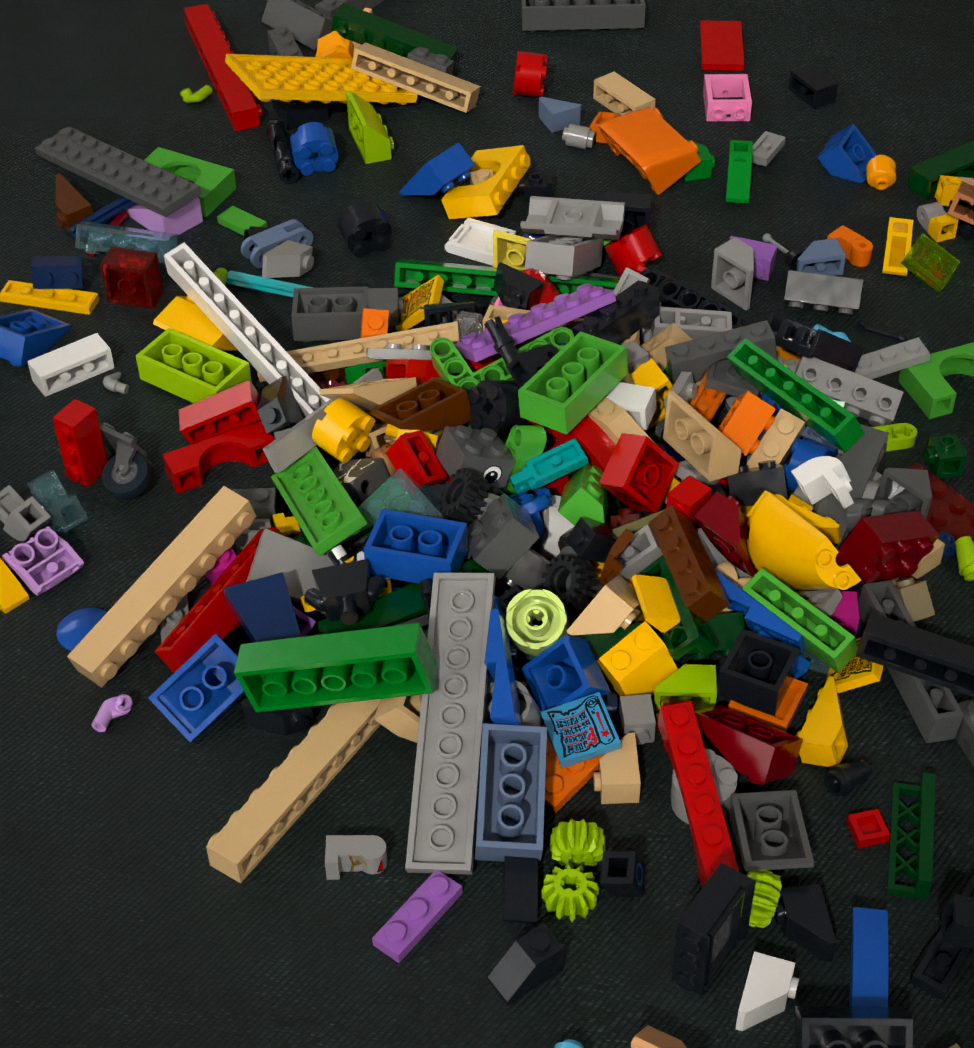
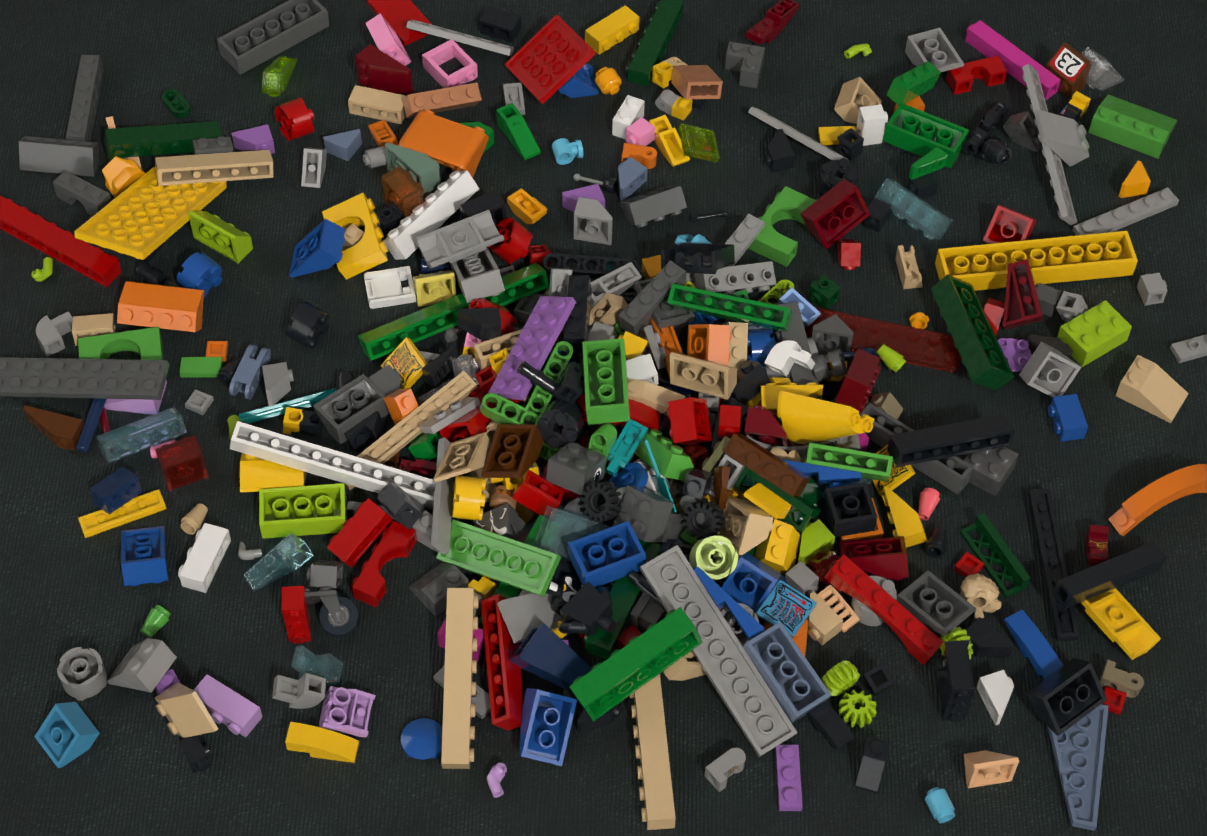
camera: 40 degrees left, 10 degrees up
none -> light grey brick [36,312,73,357]
none -> tan hinge [72,313,116,346]
none -> orange slope [117,281,204,332]
none -> dark green plate [161,89,191,118]
none -> tan cone [181,504,208,535]
none -> light grey tile [185,389,214,415]
none -> orange tile [206,341,228,361]
none -> medium lavender slope [231,124,275,154]
none -> clear light blue slope [243,533,313,591]
none -> clear neon green slope [262,56,297,97]
none -> leg [283,407,323,436]
none -> light grey slope [301,147,327,188]
none -> dark grey brick [307,560,344,588]
none -> black slope [344,411,386,451]
none -> dark red slope [355,44,413,96]
none -> bright pink window [365,13,411,66]
none -> clear orange brick [381,166,424,218]
none -> white brick [384,170,479,260]
none -> sand green slope [385,142,441,201]
none -> nougat brick [402,82,482,118]
none -> light grey tile [406,19,514,56]
none -> red plate [504,14,596,104]
none -> light orange slope [507,188,548,224]
none -> medium azure piece [552,138,583,165]
none -> yellow brick [585,5,640,55]
none -> white brick [612,95,645,140]
none -> bright pink brick [626,117,655,146]
none -> teal piece [644,439,677,513]
none -> light blue slope [776,288,821,327]
none -> light nougat slope [817,585,860,633]
none -> coral cone [918,488,940,520]
none -> tan animal [960,574,1001,619]

